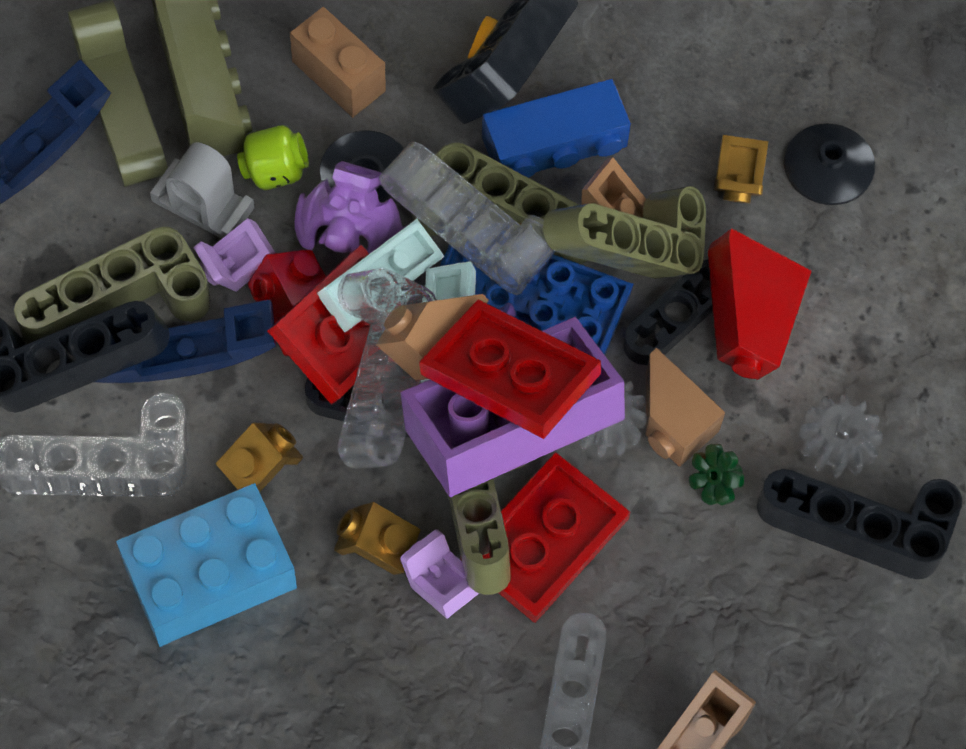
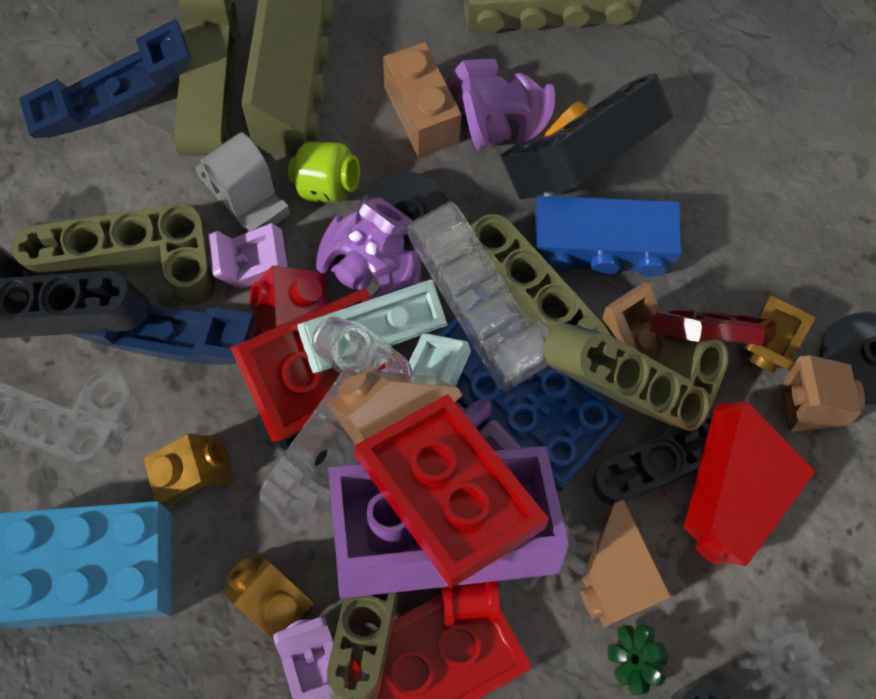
camera: 20 degrees right, 5 degrees up
none -> red bush [441,581,500,626]
none -> medium lavender animal [445,59,555,151]
none -> dark red tile [650,310,777,346]
none -> medium nougat slope [781,355,865,432]

